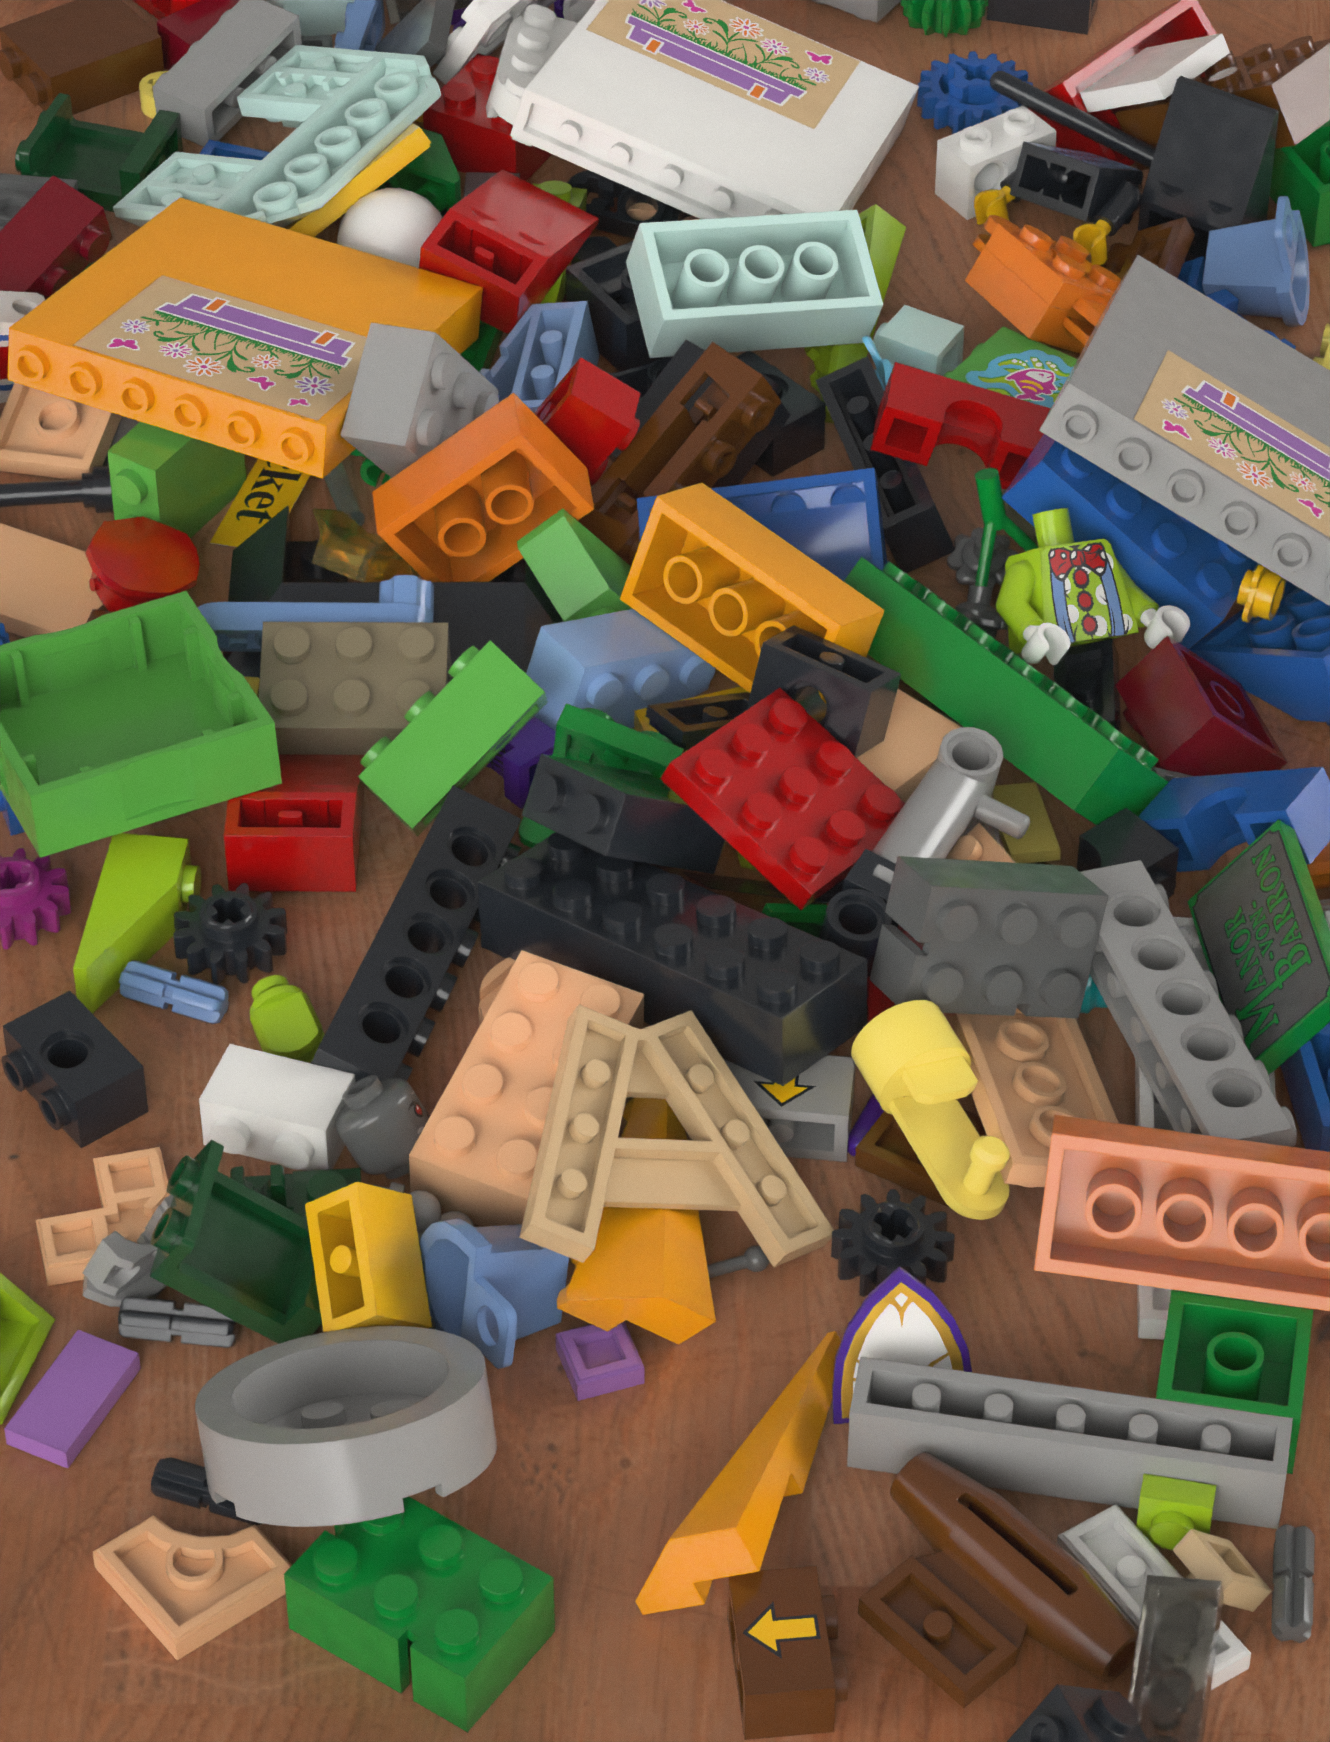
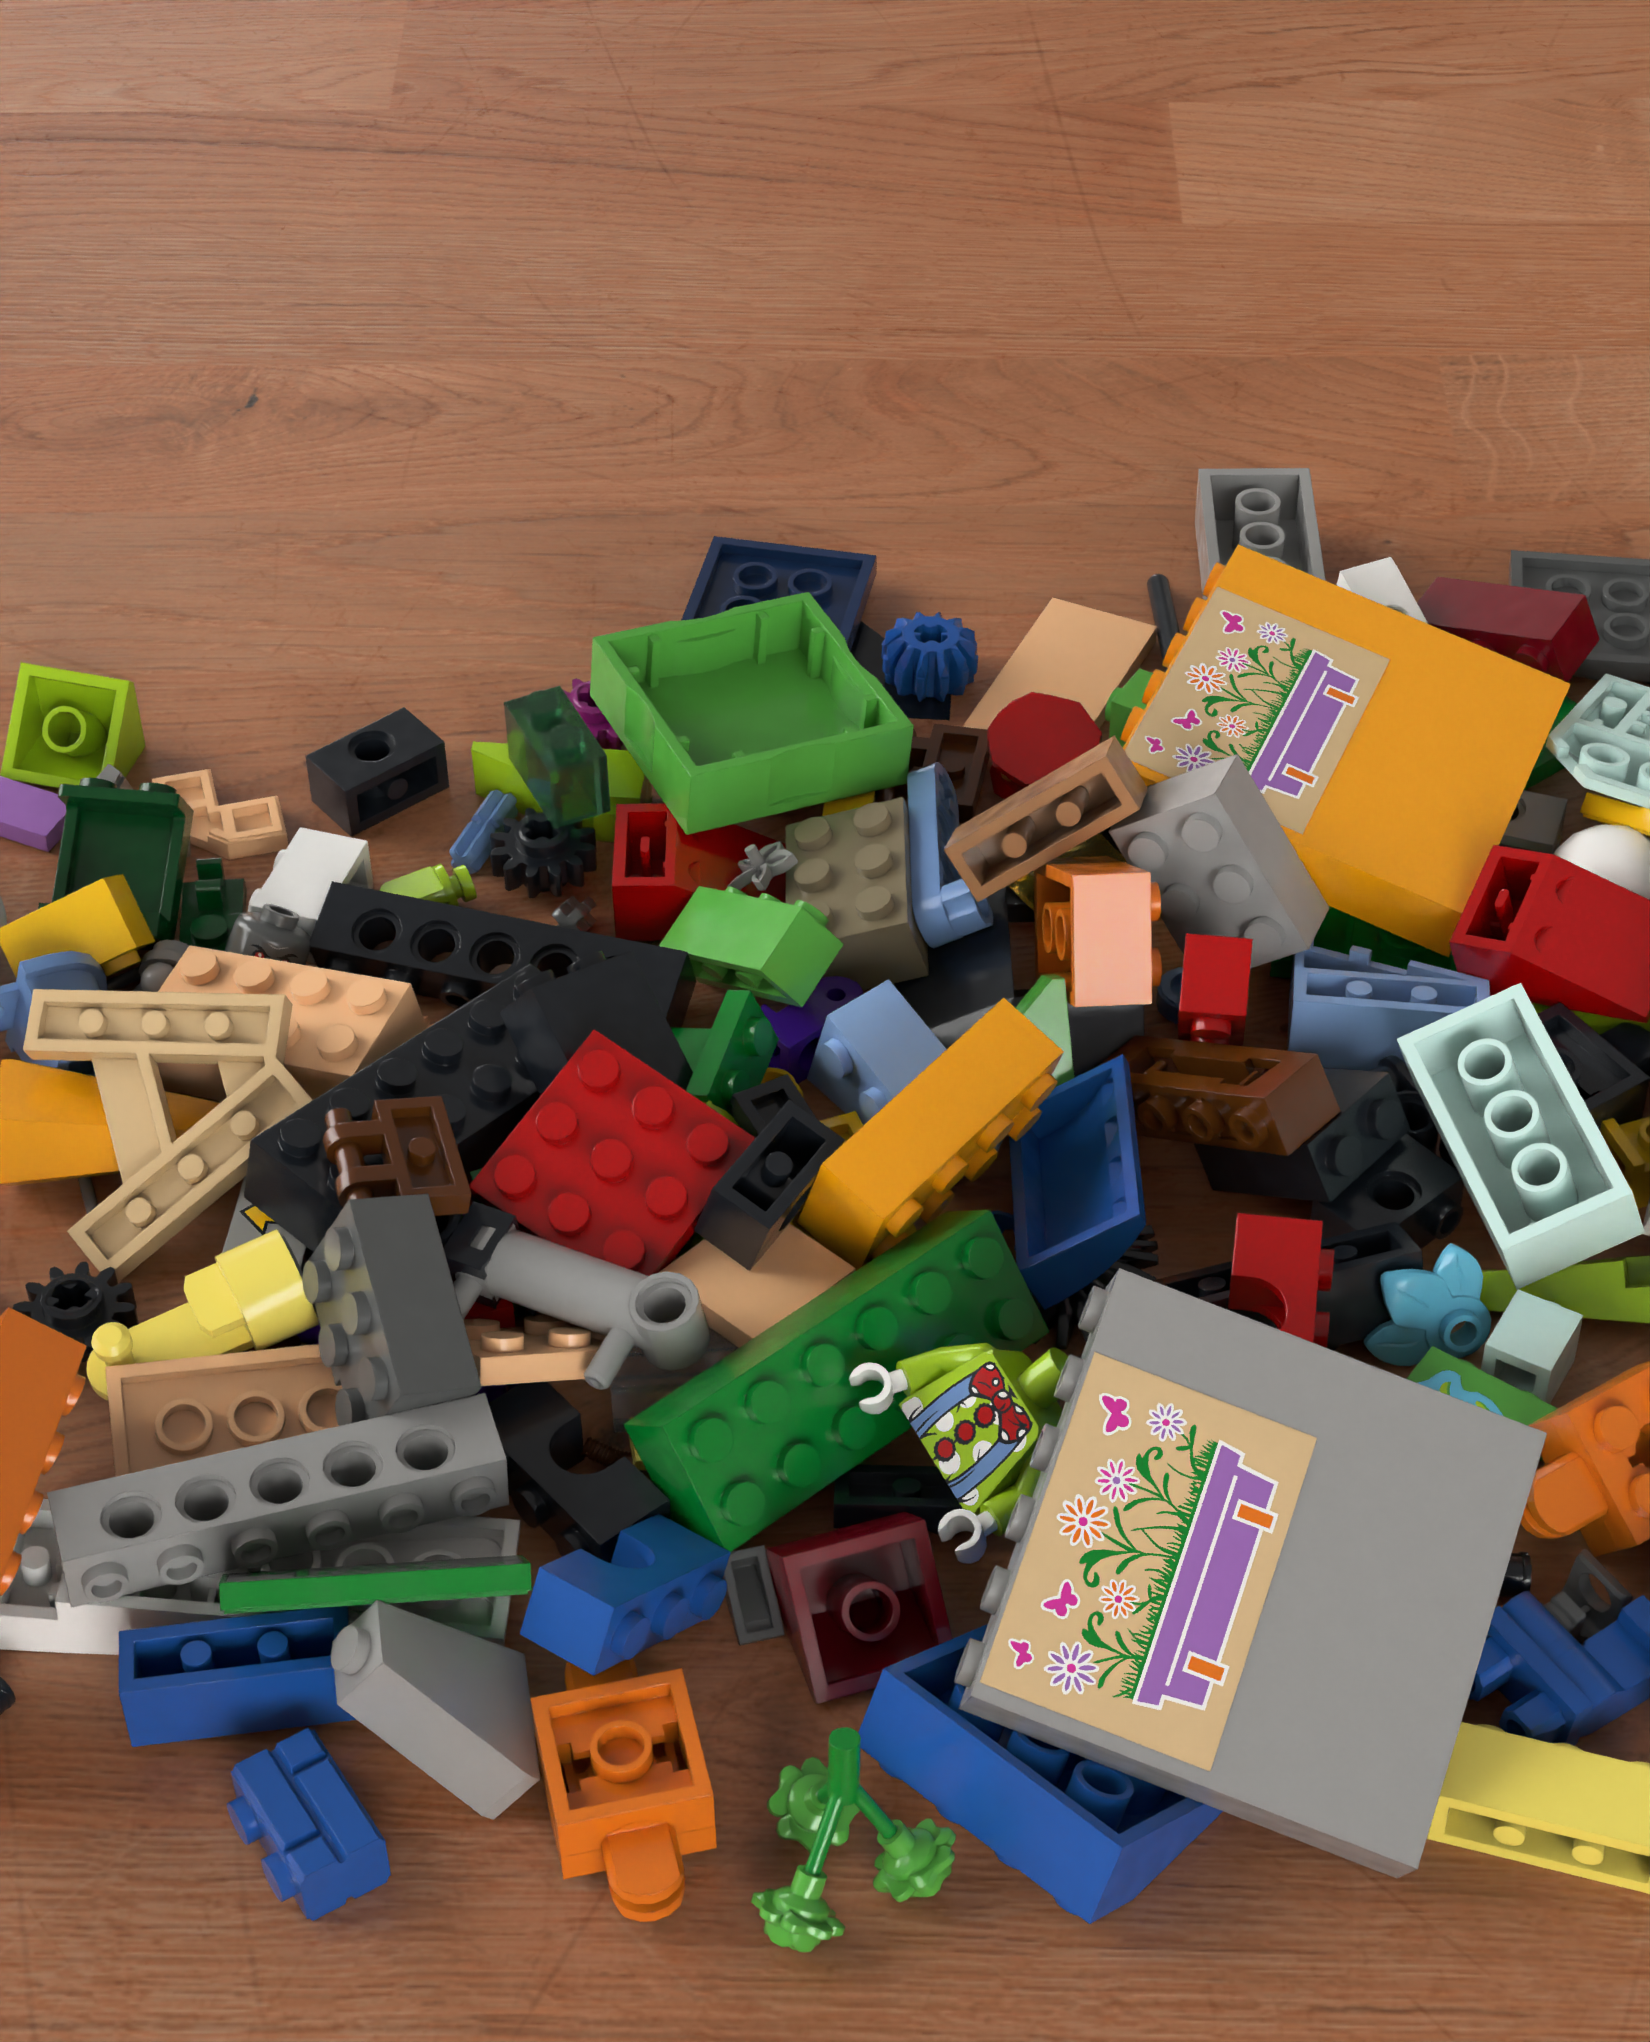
camera: 90 degrees right, 0 degrees up
none -> reddish brown plate [323,1096,471,1216]
none -> clear green brick [504,685,611,829]
none -> dark grey piece [552,896,597,932]
none -> light grey plant [727,841,798,891]
none -> medium nougat brick [944,735,1148,902]

